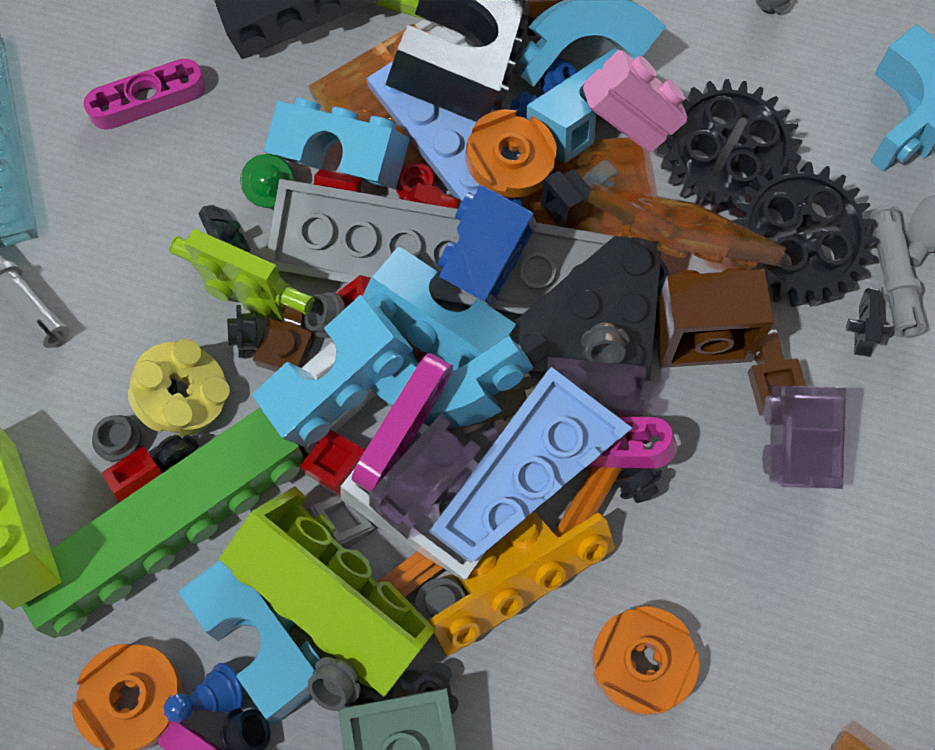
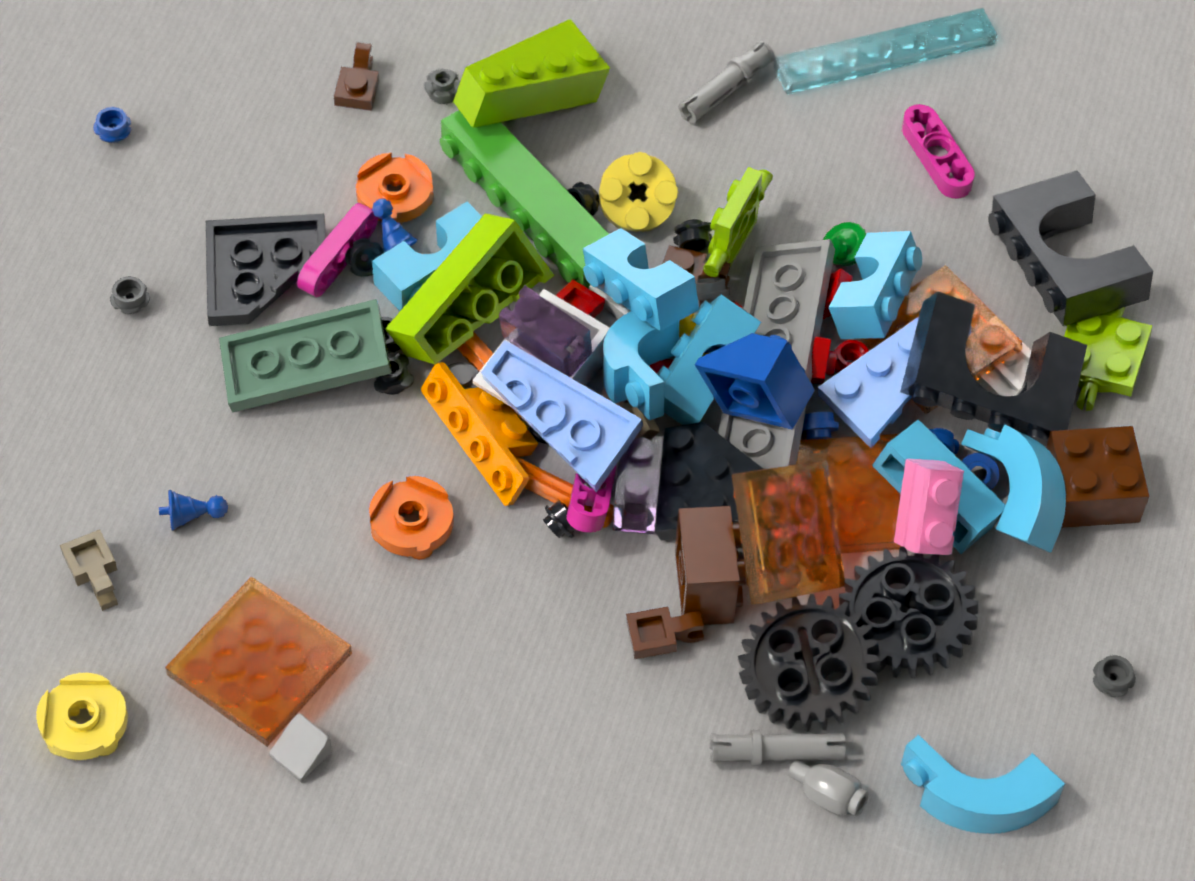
camera: 85 degrees right, 10 degrees down
dark grey plate [92,415,142,462] -> none
red plate [101,446,162,502] -> none
black piece [198,205,251,253] -> none
dark grey plate [308,657,361,711] -> none
dark pink beam [352,353,453,495] -> none
orange plate [465,109,557,198] -> none
black piece [540,159,619,229] -> none
dark grey plate [581,323,629,367] -> none
clear purple brick [762,385,846,489] -> none
black piece [846,287,891,357] -> none

